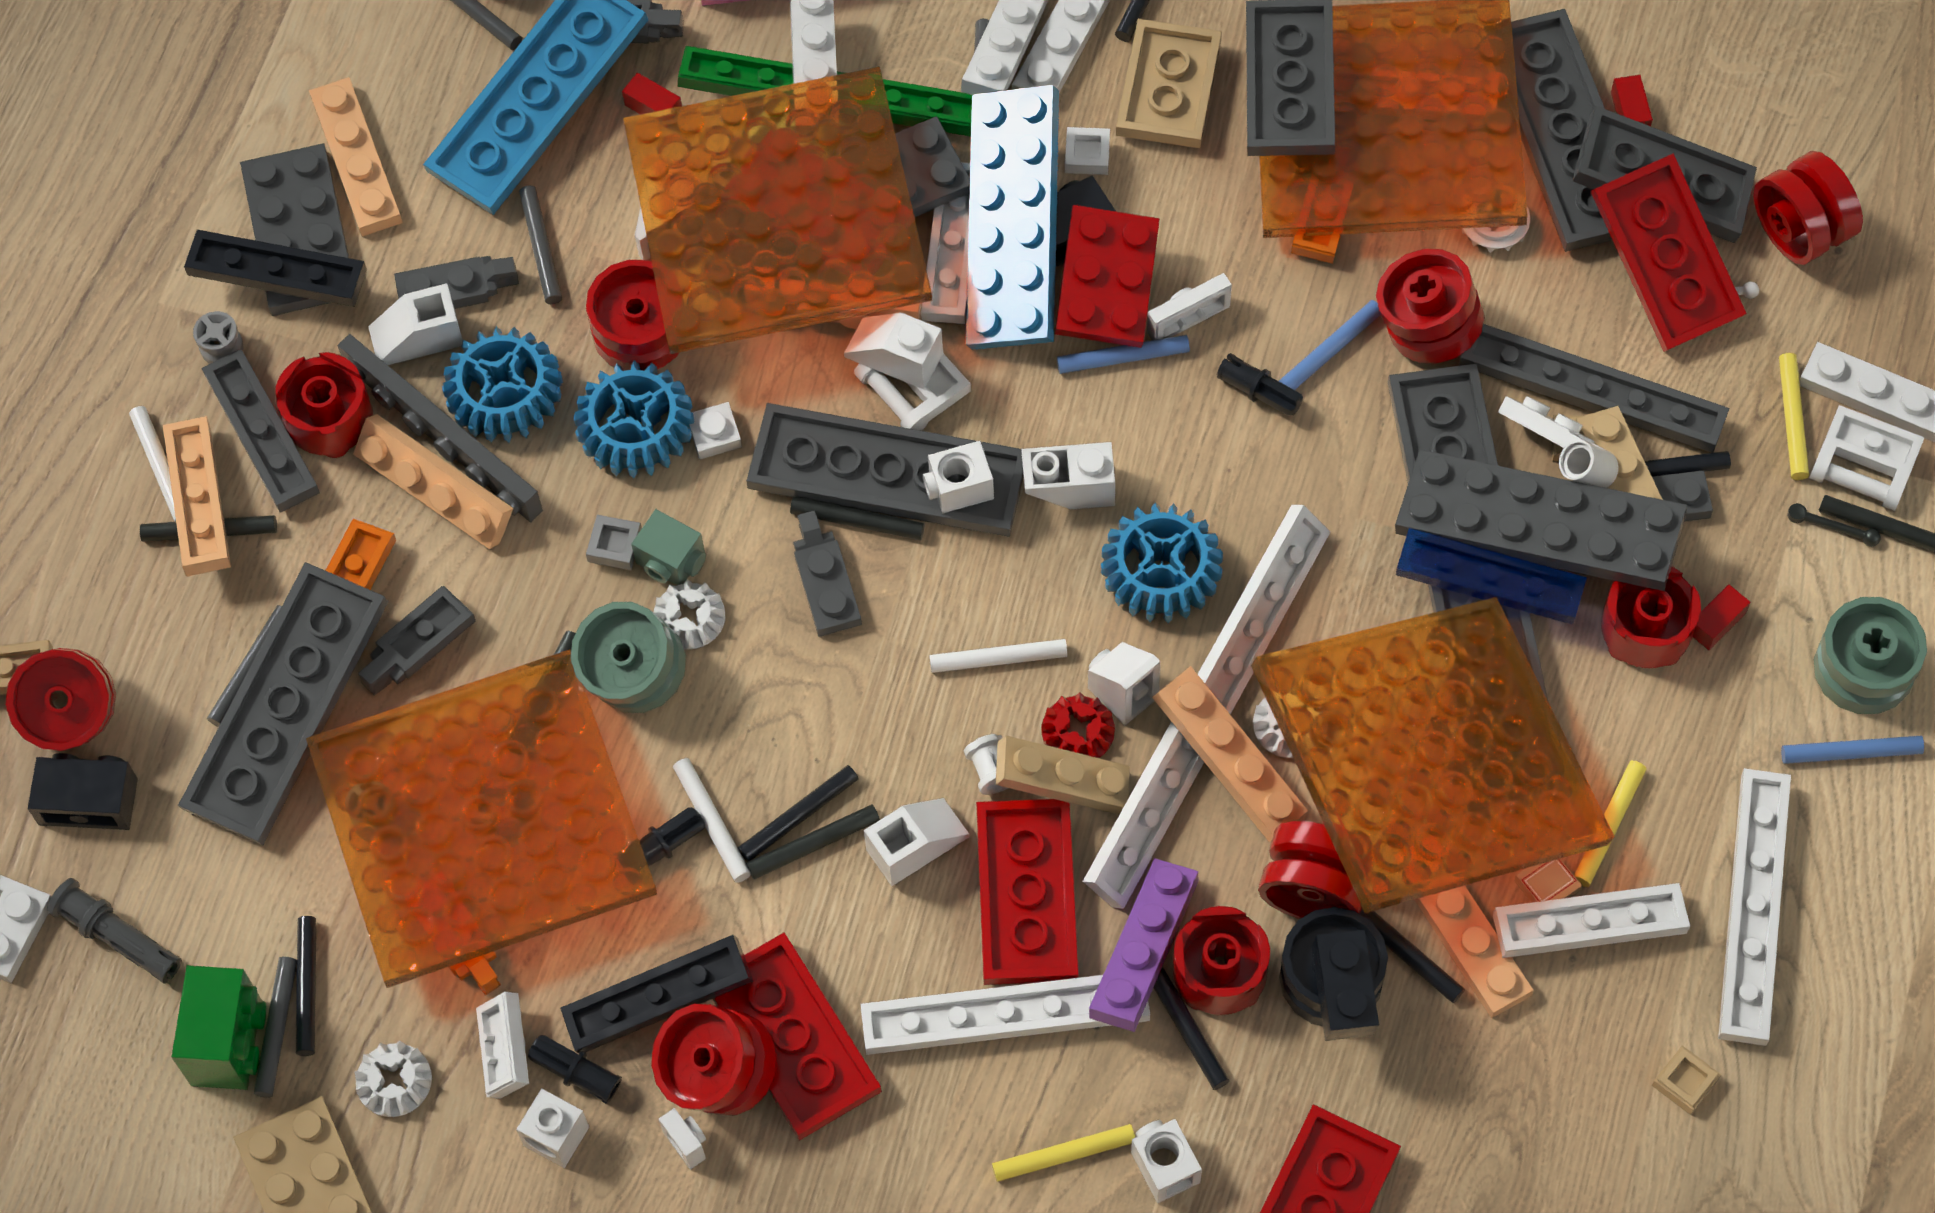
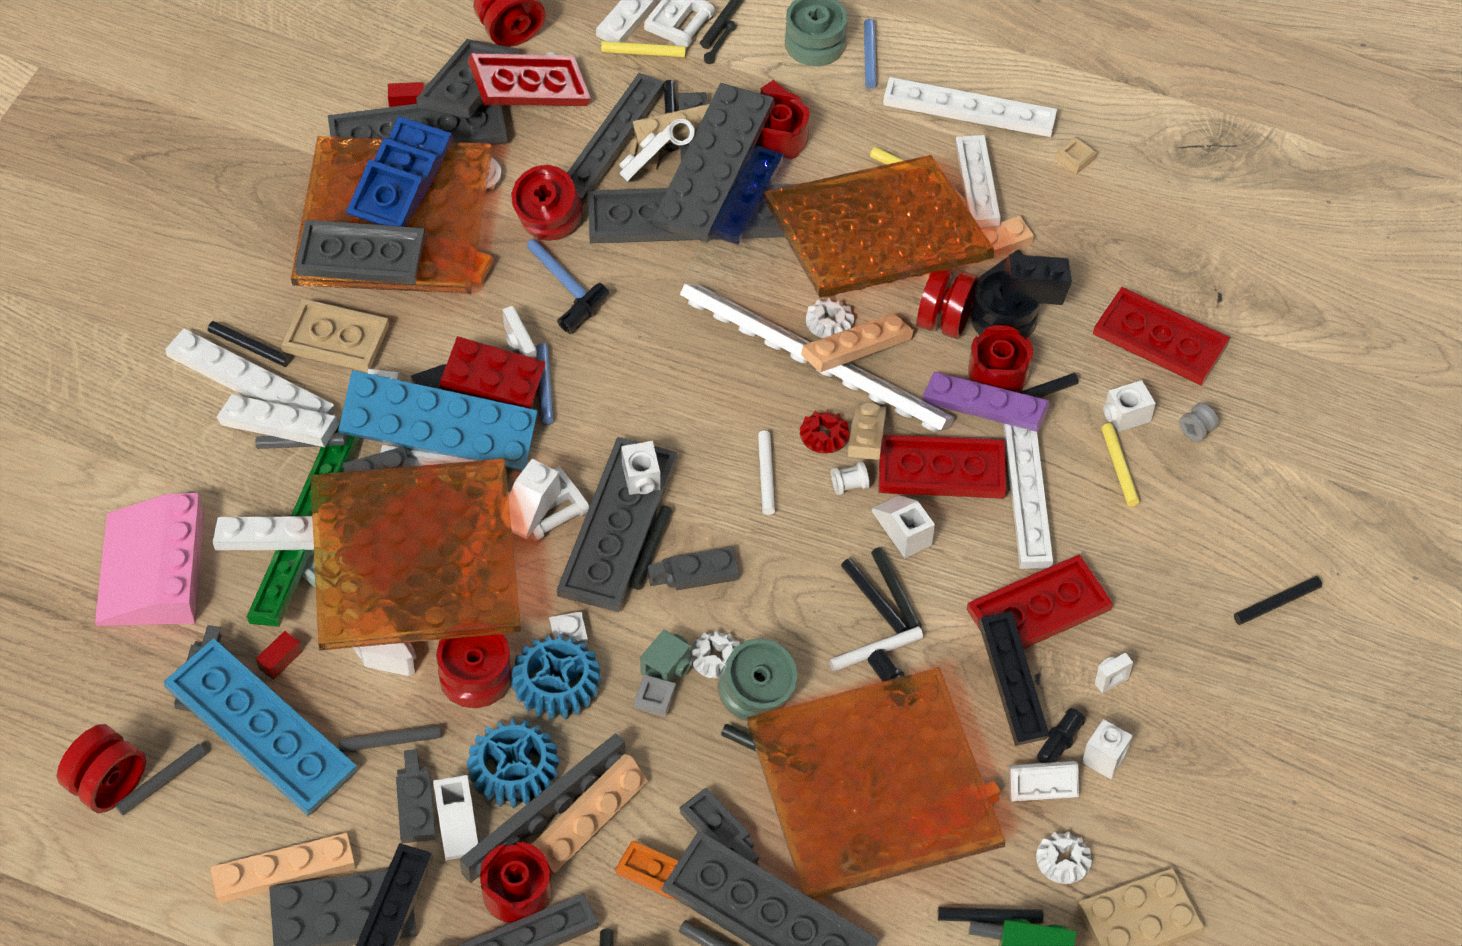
camera: 90 degrees left, 10 degrees down
red wheel [651,1004,777,1116] -> none
white slope [1021,442,1115,509] -> none
white slope [1088,642,1160,726] -> none
dark azure gear [1101,502,1223,623] -> none
none -> blue slope [346,116,454,227]

